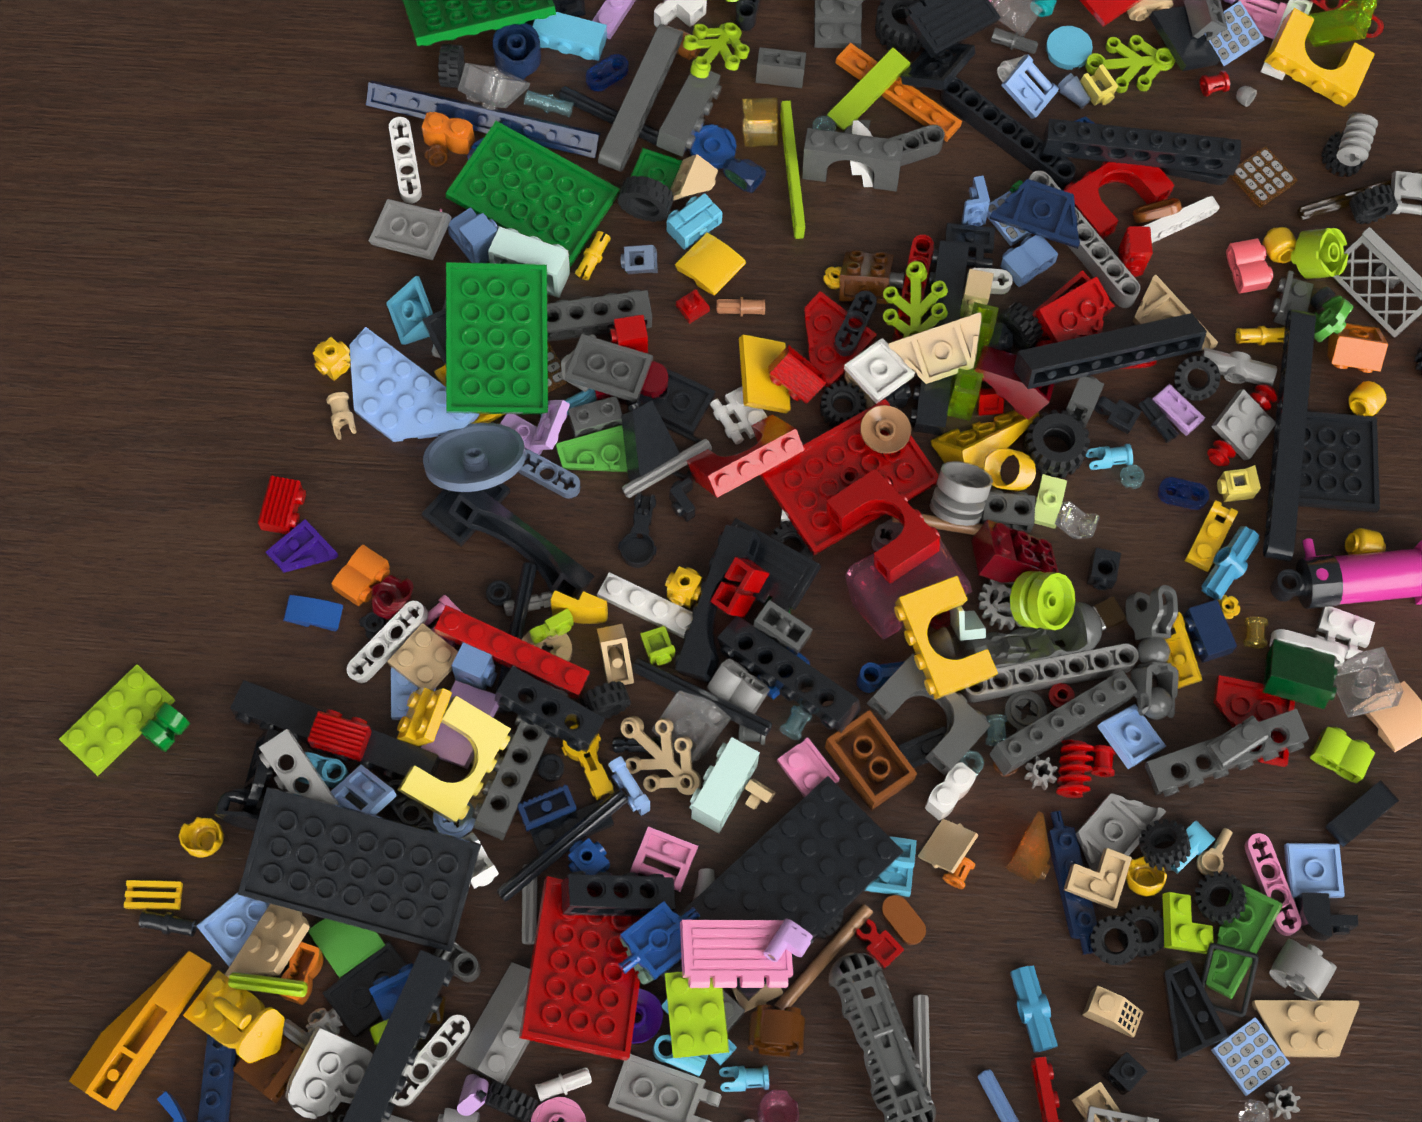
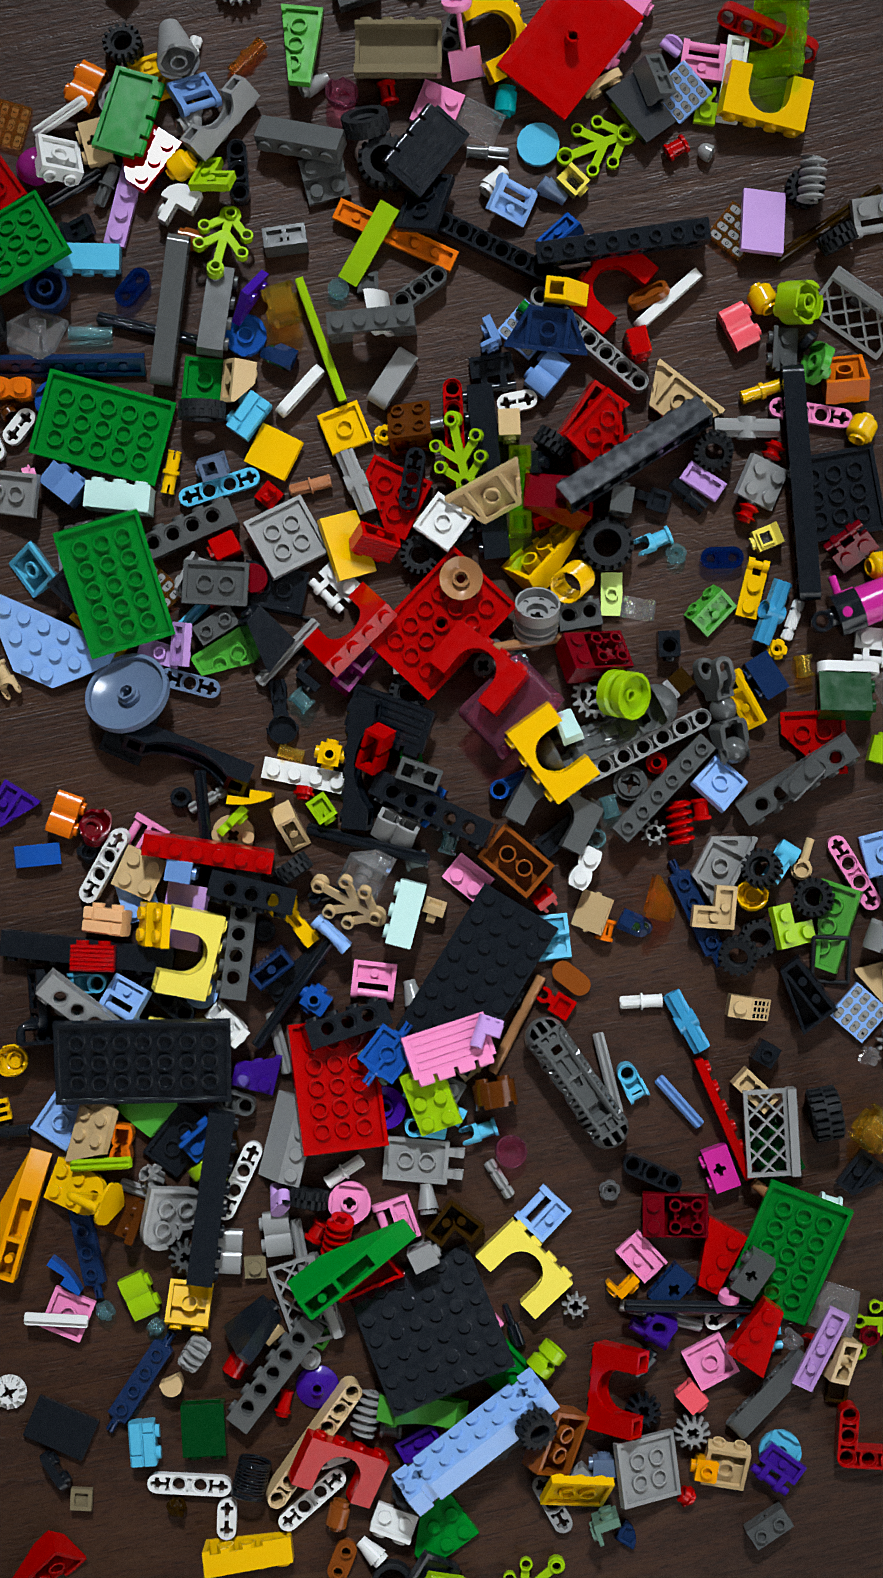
camera: 10 degrees left, 20 degrees up
none -> white beam [3,408,37,446]
none -> light nougat brick [82,902,132,937]
none -> medium azure beam [179,467,261,508]
none -> dark purple wing [231,1055,283,1095]
none -> dark purple wing [232,270,269,326]
none -> light grey plate [243,495,327,581]
none -> white beam [275,364,325,418]
none -> clear yellow pin [277,744,305,764]
none -> clear light blue bush [287,686,316,715]
none -> red plate [293,785,315,801]
none -> yellow plate [317,400,373,457]
none -> magenta slope [330,646,380,697]
none -> light grey piece [336,448,377,515]
none -> light grey beam [366,346,418,411]
none -> red tile [529,883,558,913]
none -> yellow slope [543,275,589,307]
none -> dark blue rock [616,908,653,937]
none -> medium azure piece [616,1061,650,1105]
none -> white axle [619,993,663,1010]
none -> bright green bracket [684,584,737,637]
none -> lime plate [693,87,718,127]
none -> lavender tile [739,188,786,257]
none -> bright pink beam [768,397,852,429]
none -> white axle [780,599,805,641]
none -> dark red plate [823,519,879,573]

